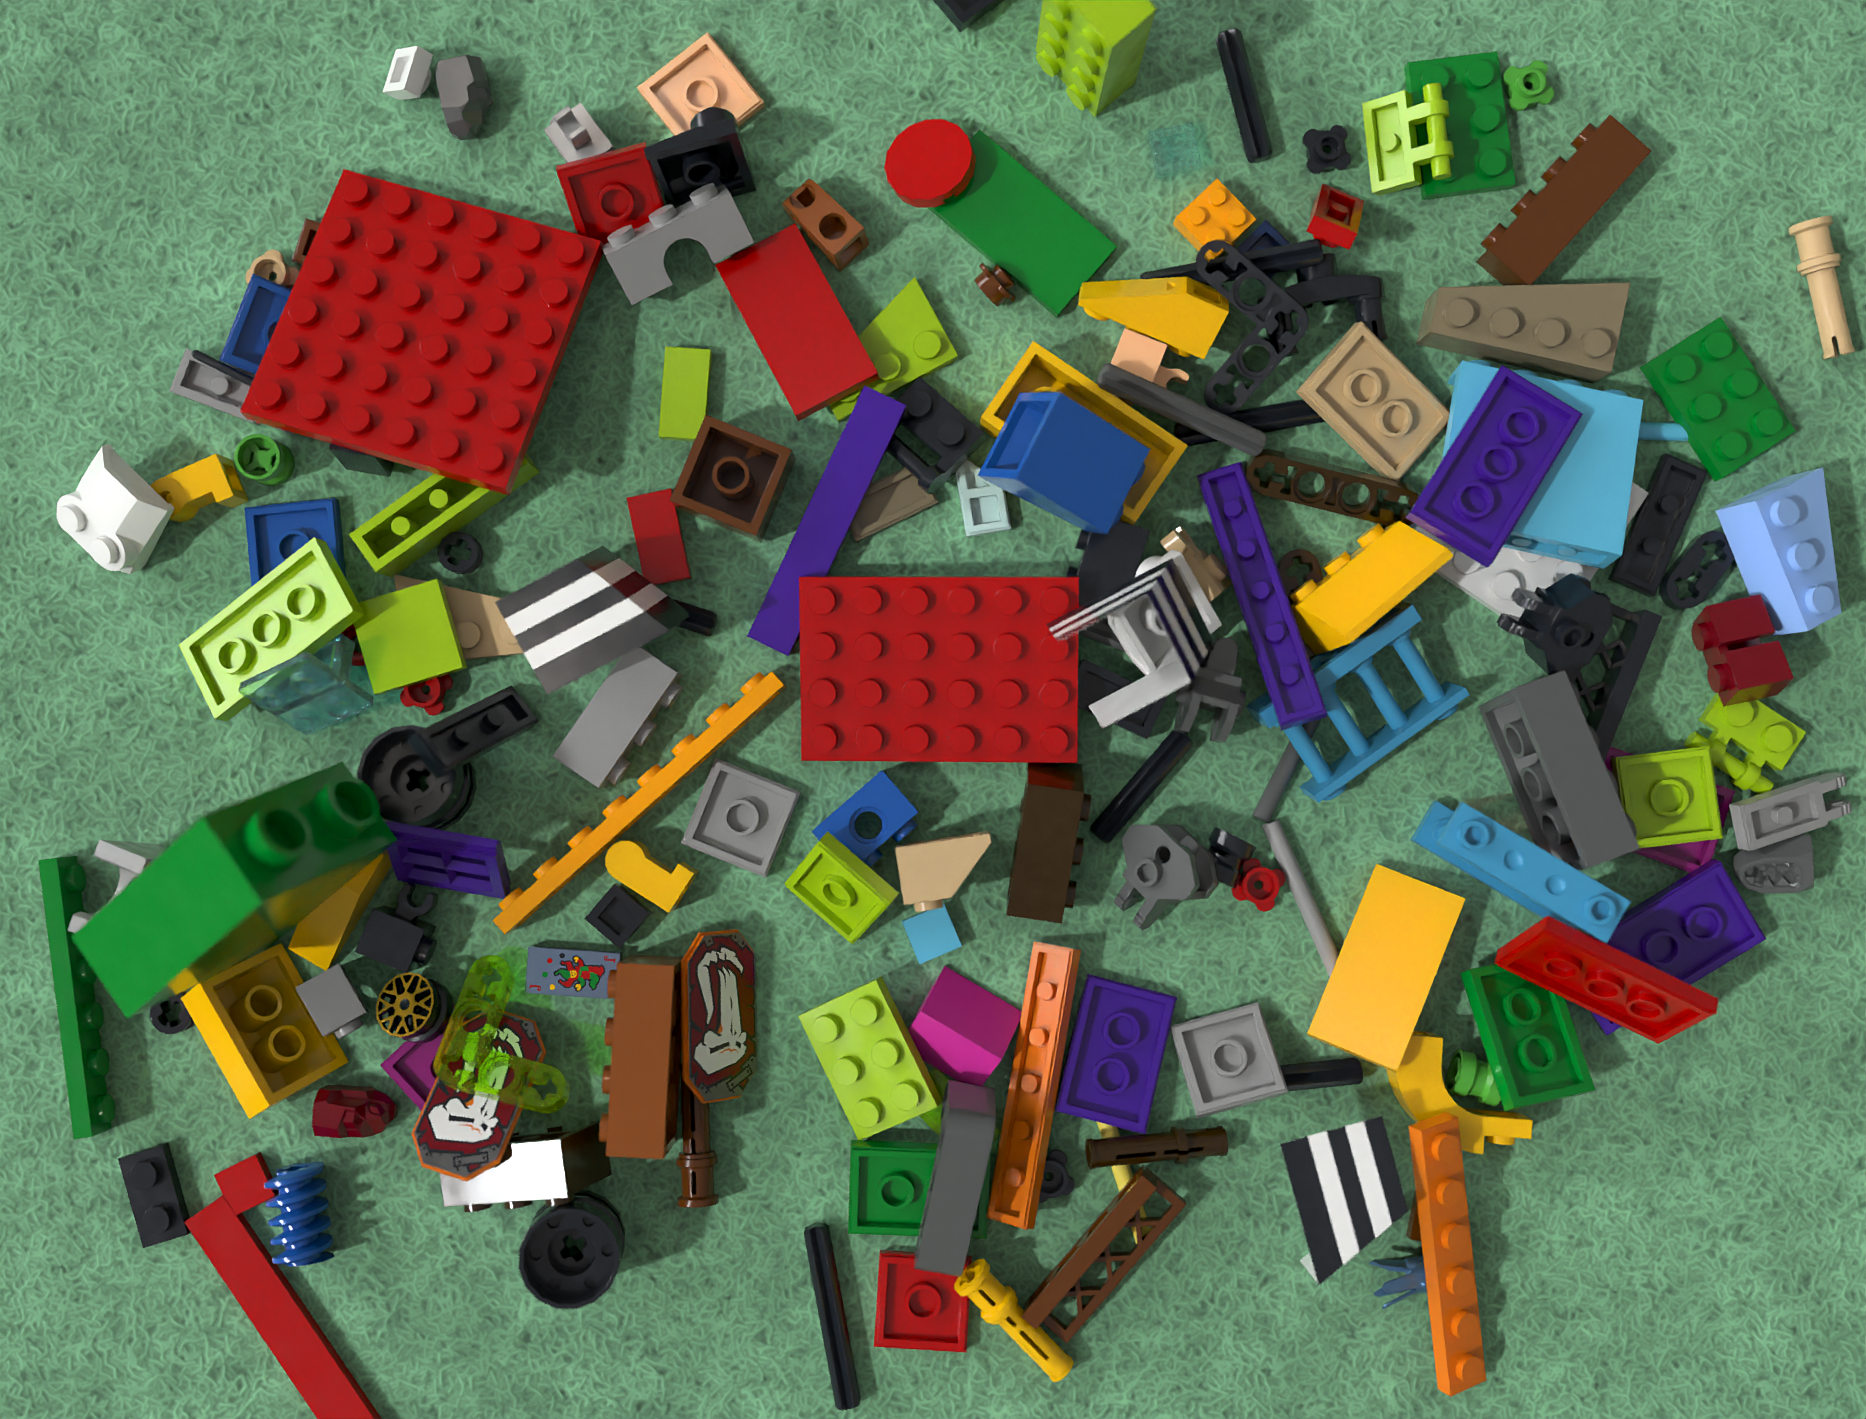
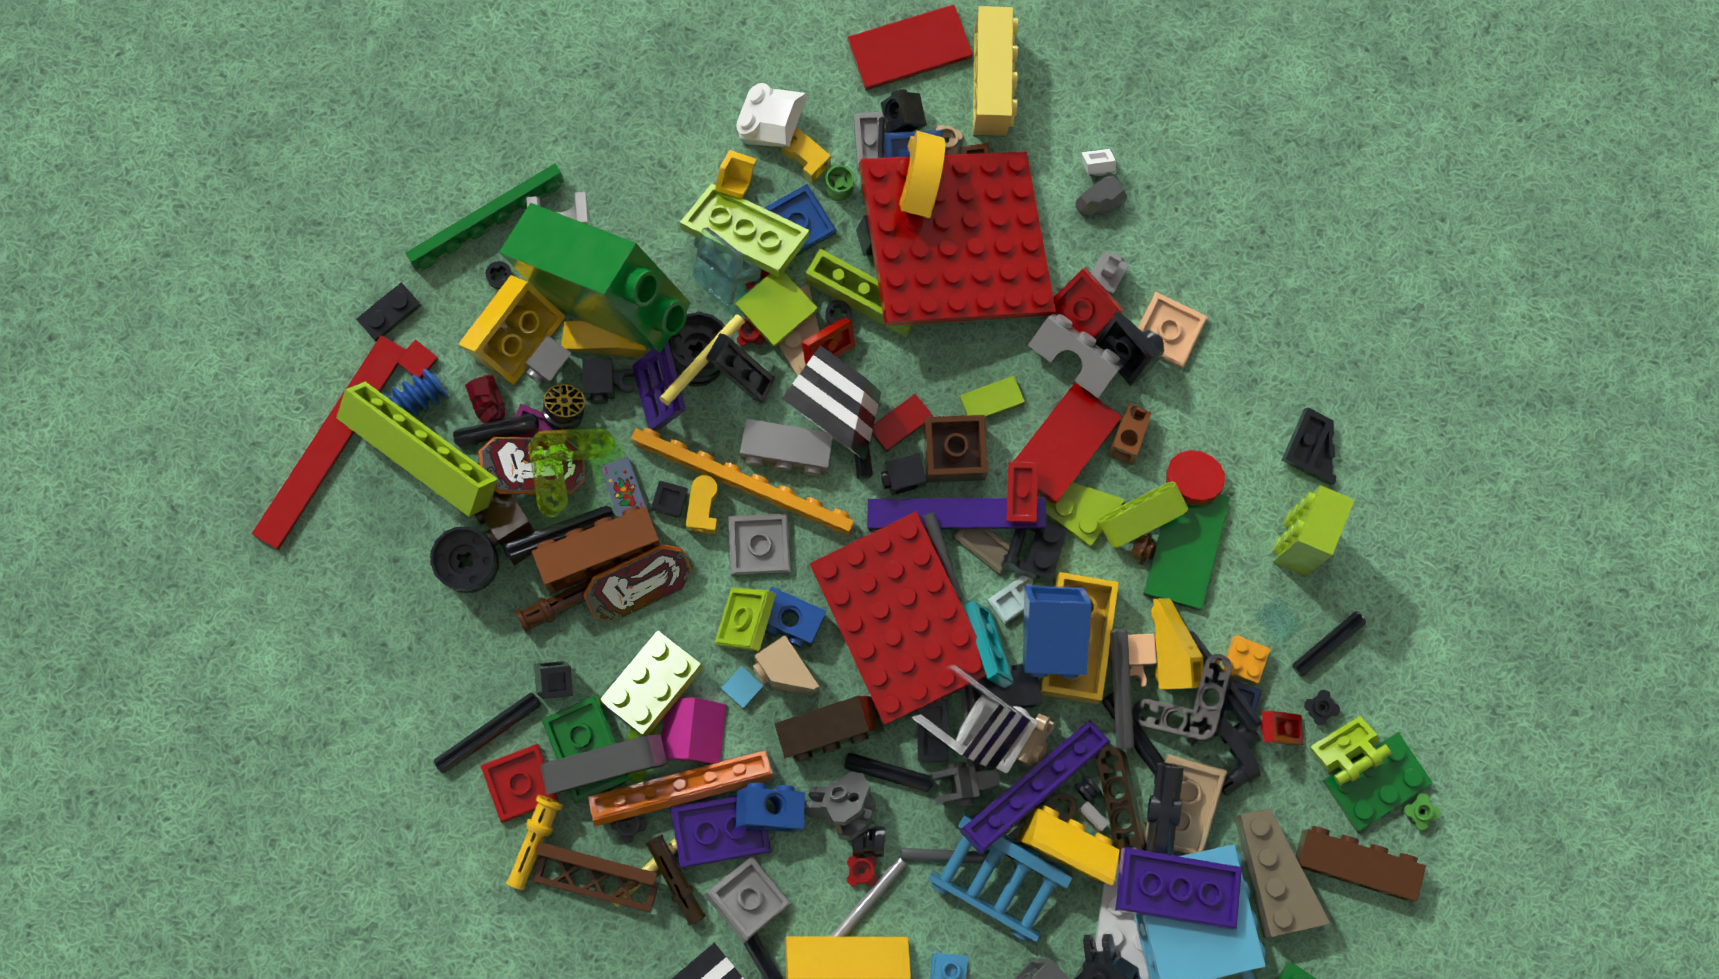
camera: 55 degrees right, 10 degrees down
none -> lime brick [337,382,498,517]
none -> black axle [453,413,539,447]
none -> black axle [503,506,614,559]
none -> black brick [534,661,573,699]
none -> light yellow bar [660,314,745,406]
none -> yellow panel [715,150,757,199]
none -> blue brick [736,783,805,832]
none -> red plate [801,317,856,366]
none -> red tile [847,4,973,91]
none -> black brick [880,453,927,496]
none -> black brick [881,89,927,133]
none -> yellow arch [899,130,945,218]
none -> dark grey piece [923,512,963,598]
none -> teal tile [964,600,1013,688]
none -> light yellow brick [973,6,1018,136]
none -> red plate [1006,462,1039,524]
none -> black bush [1074,775,1103,805]
none -> light grey tile [1077,801,1109,832]
none -> lime beam [1098,482,1188,548]
none -> black piece [1145,762,1184,855]

